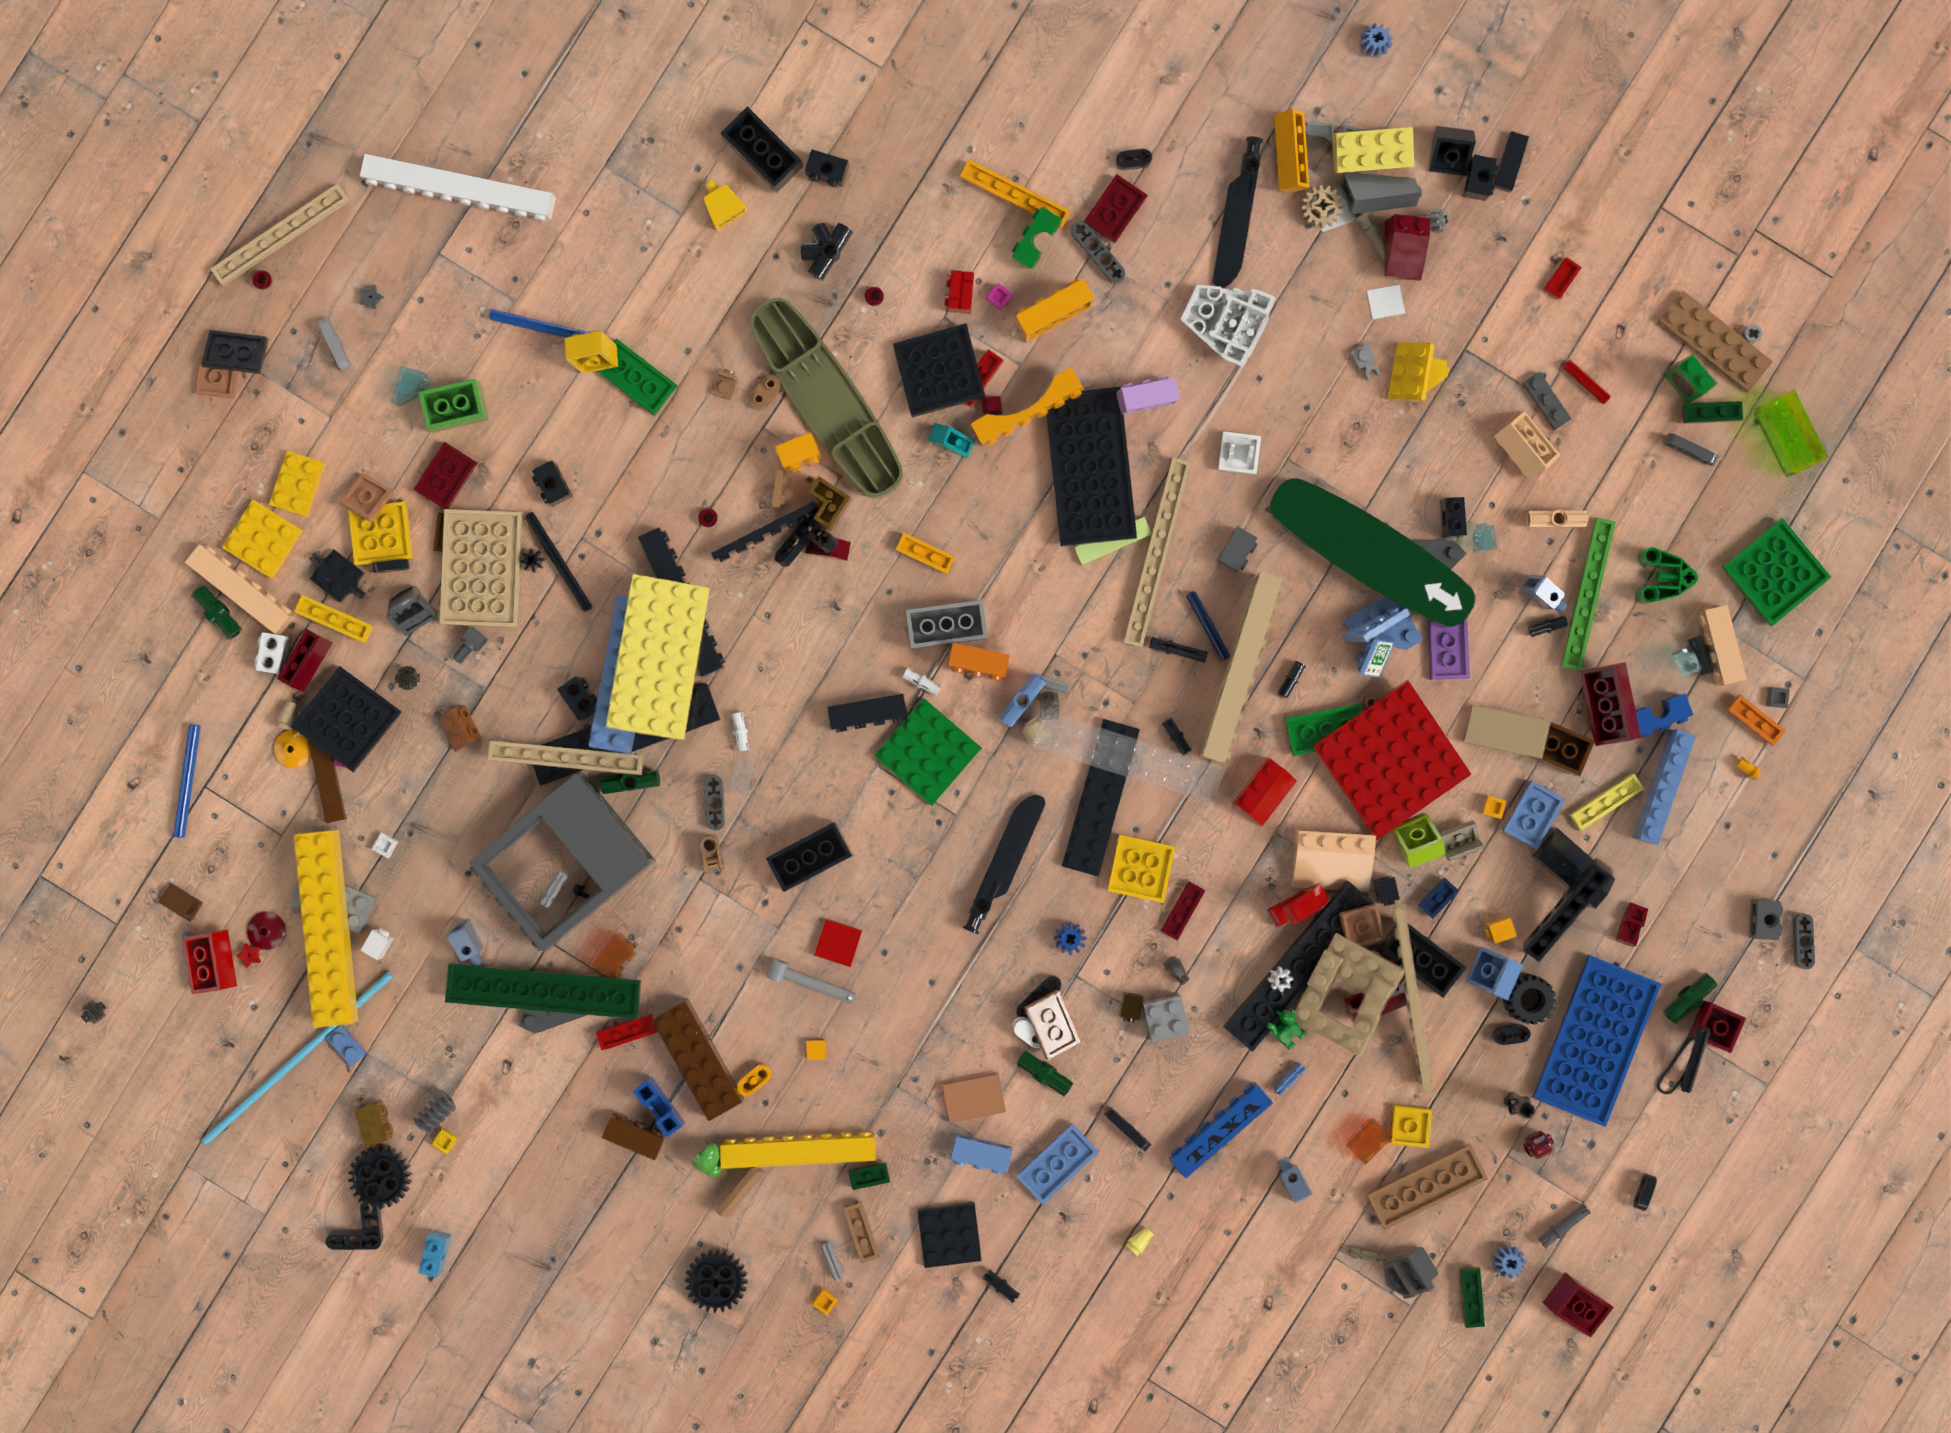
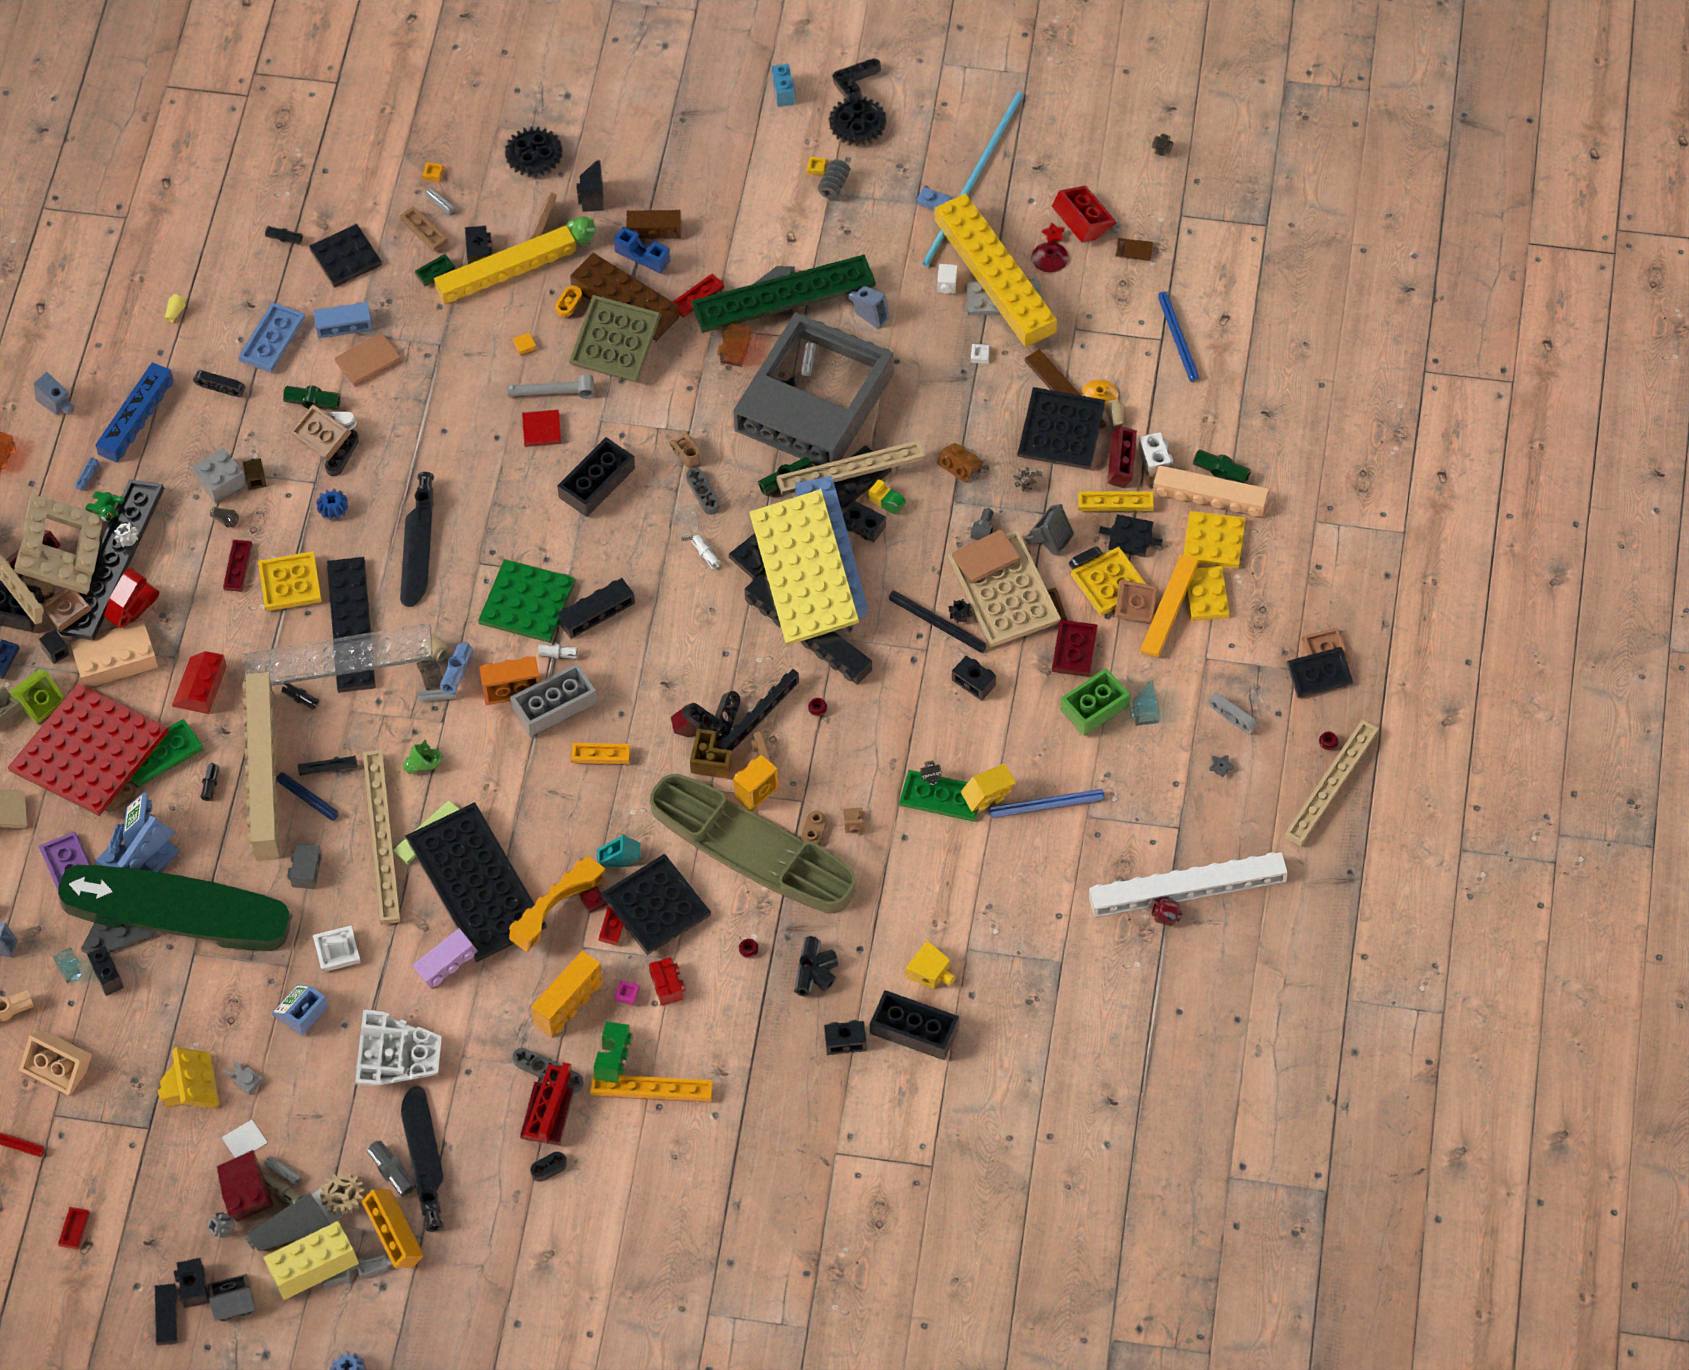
camera: 160 degrees right, 30 degrees down
pearl gold brick [355,1100,393,1147] -> none
dark grey plate [1522,372,1572,430] -> none
none -> medium blue axle [108,824,124,853]
none -> light grey axle [264,1156,301,1185]
none -> medium blue slope [272,984,328,1036]
none -> dark grey piece [367,1140,416,1197]
none -> bright green piece [403,740,443,774]
none -> black brick [465,225,493,264]
none -> red fence [524,1062,572,1143]
none -> olive plate [569,295,661,383]
none -> black slope [576,160,604,212]
none -> leg [869,479,906,514]
none -> clear smoke gear [920,760,942,786]
none -> nougat tile [952,529,1020,584]
none -> light orange tile [1140,555,1199,658]
none -> dark red head [1152,898,1182,926]

